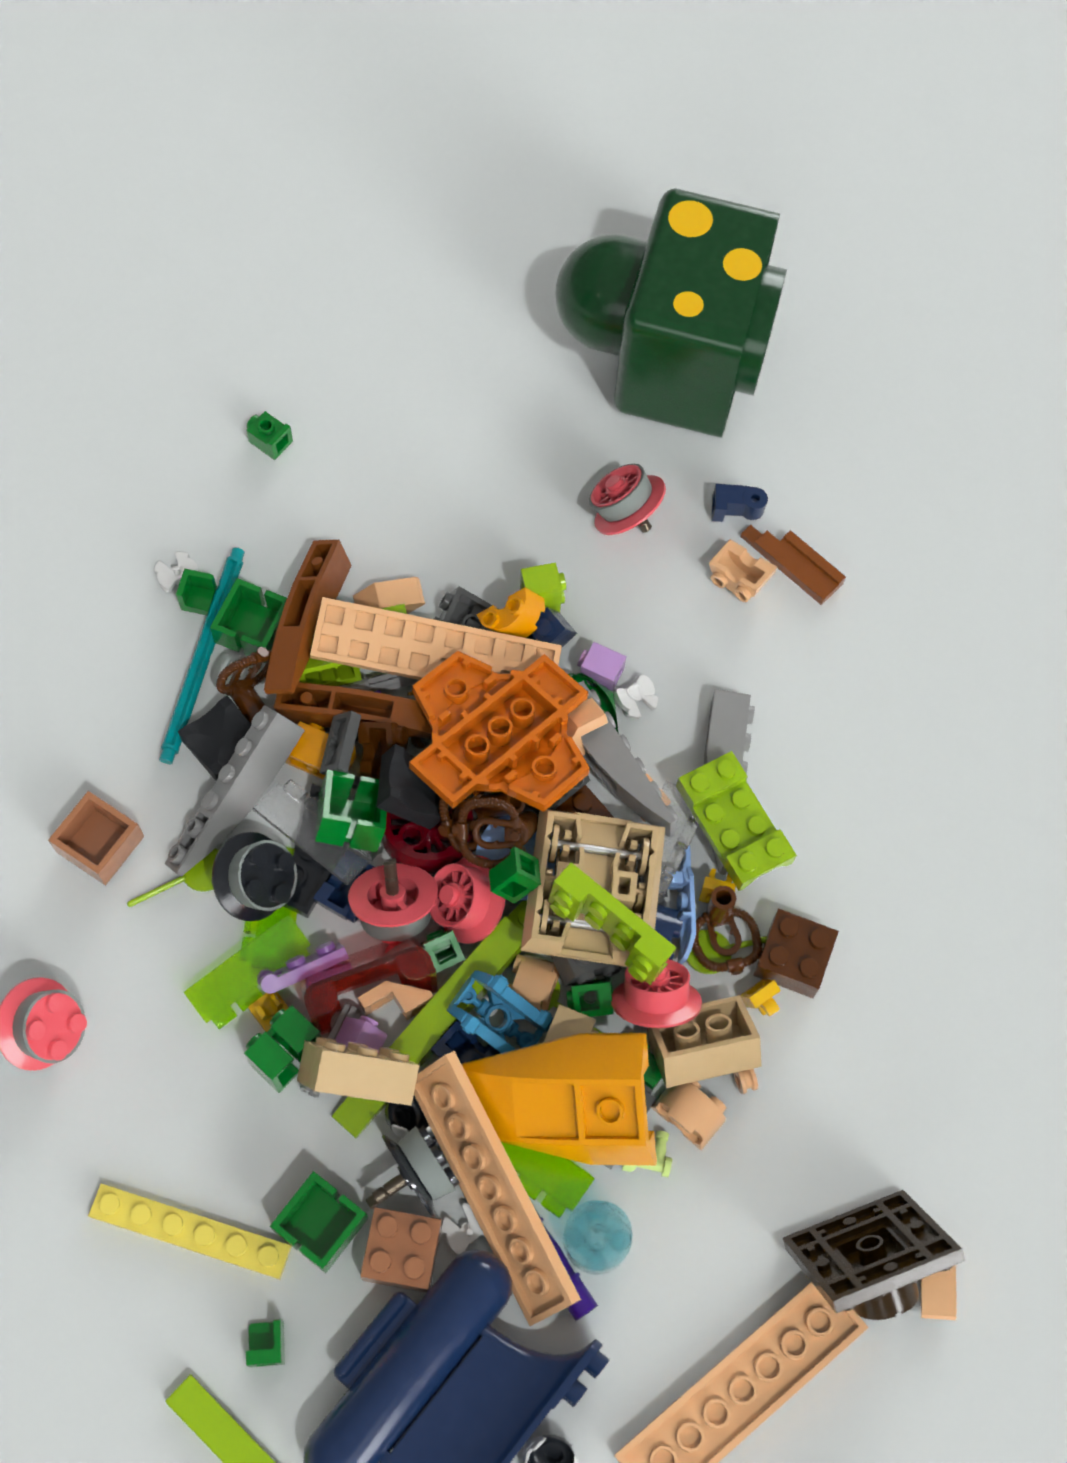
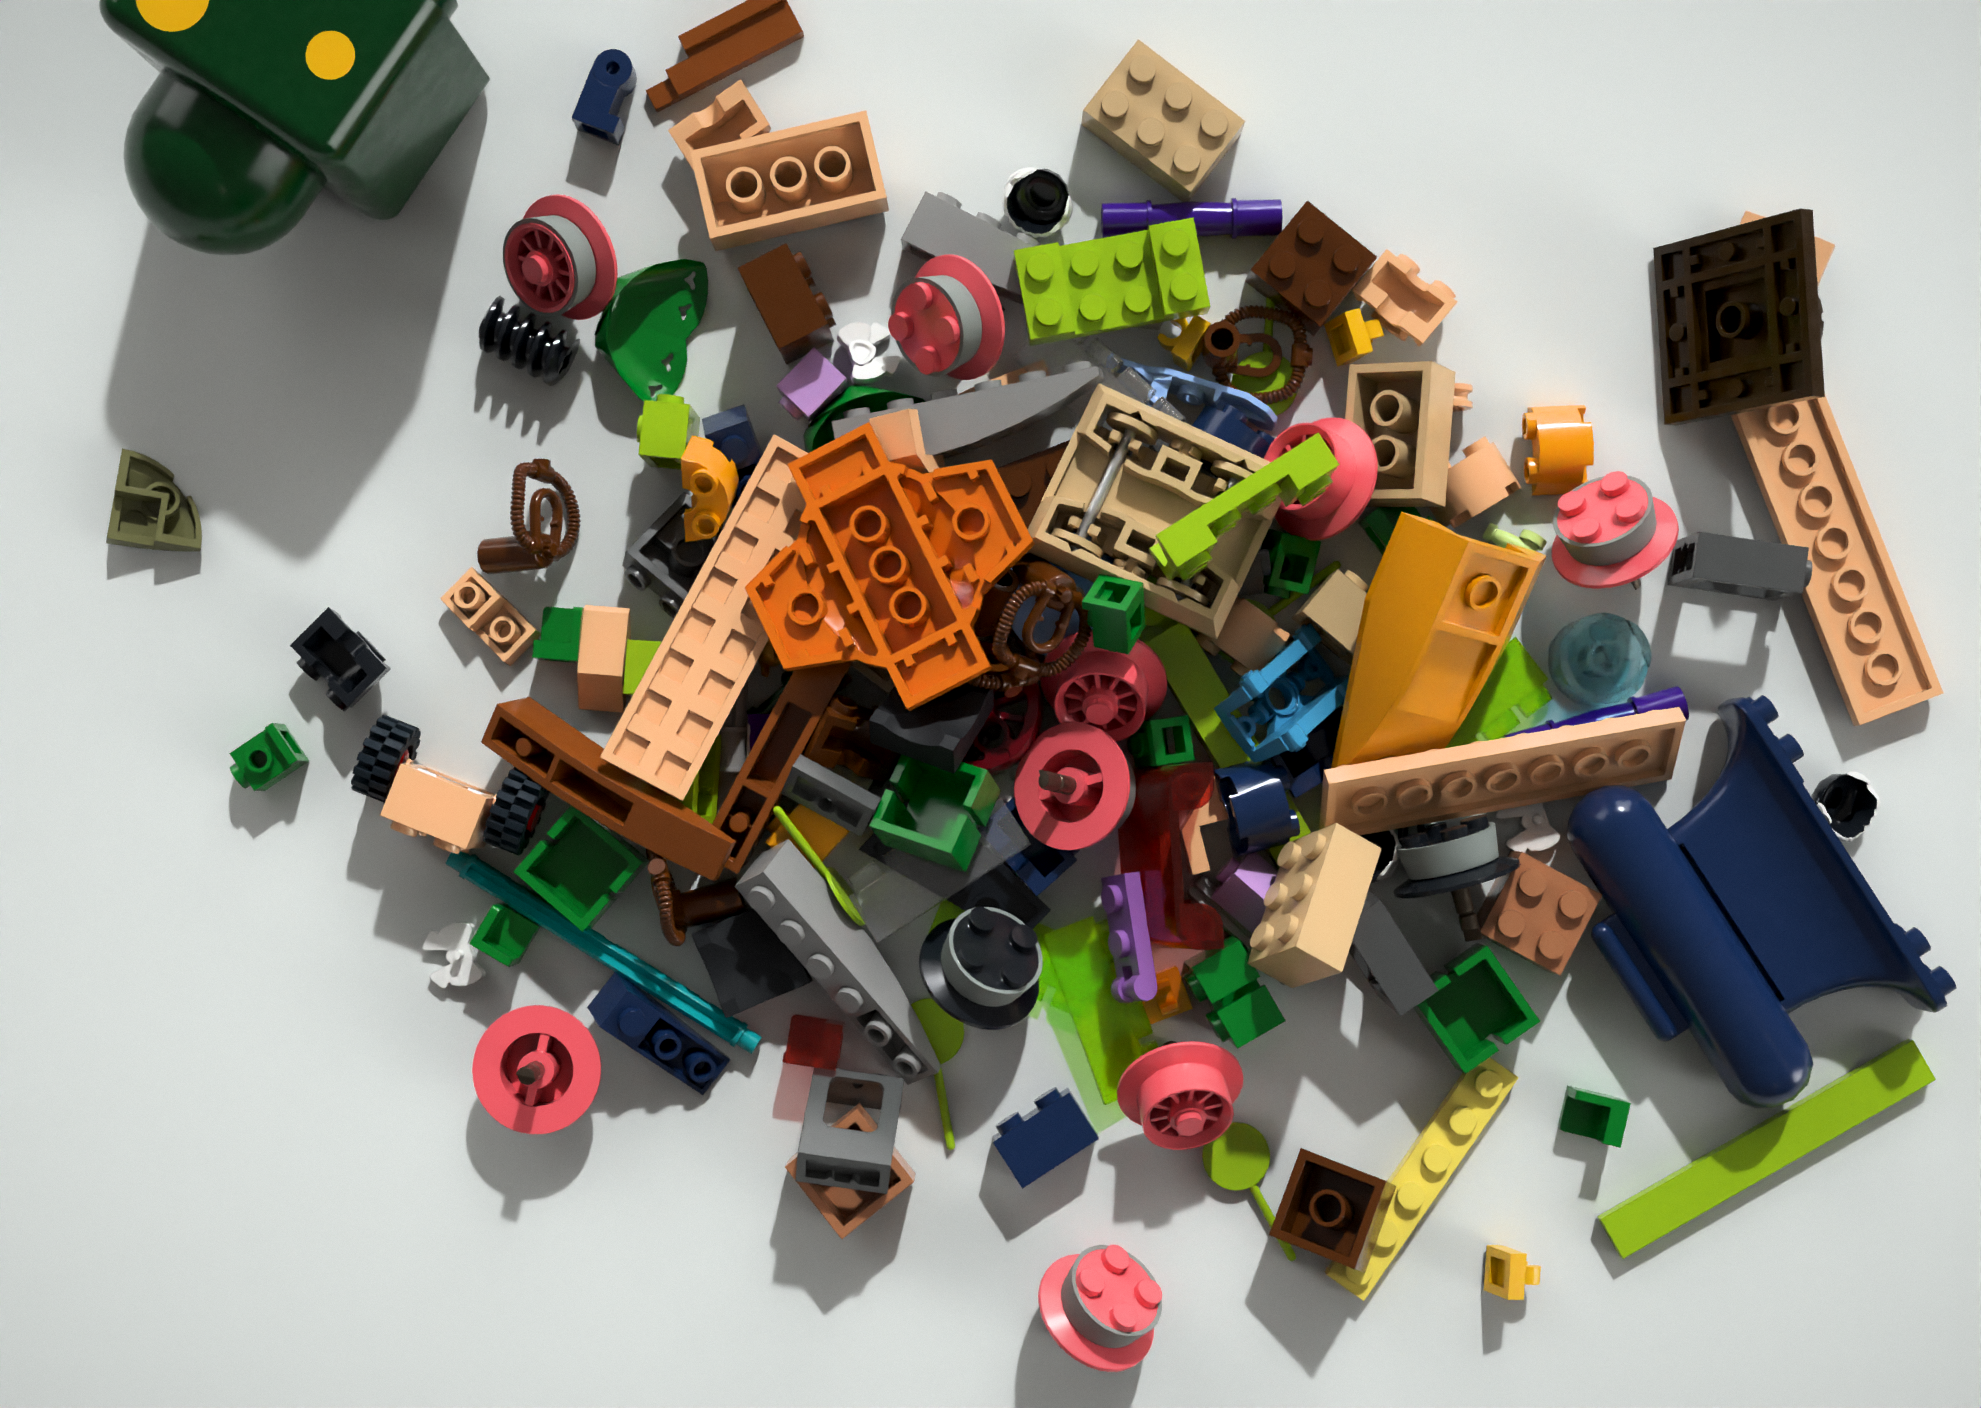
camera: 70 degrees left, 20 degrees up
none -> olive brick [106,448,202,552]
none -> black cylinder [290,607,391,711]
none -> brick [351,715,550,856]
none -> light nougat slope [440,567,541,666]
none -> coral piece [472,1005,601,1134]
none -> reddish brown piece [477,458,581,574]
none -> black piece [479,296,580,386]
none -> green panel [532,607,584,663]
none -> dark blue slope [587,972,731,1095]
none -> green piece [594,259,708,402]
none -> light nougat slope [690,110,889,251]
none -> reddish brown brick [738,243,836,365]
none -> lime piece [773,806,867,926]
none -> clear red panel [782,1014,846,1071]
none -> dark grey window [795,1066,904,1194]
none -> coral piece [888,254,1005,380]
none -> dark blue brick [993,1087,1099,1189]
none -> black hair [1003,167,1073,238]
none -> tan brick [1081,39,1246,202]
none -> dark purple piece [1101,198,1283,239]
none -> coral piece [1117,1041,1243,1150]
none -> lime piece [1202,1122,1296,1261]
none -> dark blue cylinder [1213,759,1300,858]
none -> reddish brown brick [1269,1148,1396,1273]
none -> dark grey window [1349,891,1439,1016]
none -> light nougat cylinder [1352,249,1457,346]
none -> yellow tile [1484,1245,1541,1300]
none -> light orange cylinder [1522,405,1594,496]
none -> coral piece [1552,471,1679,590]
none -> dark grey window [1668,532,1812,600]

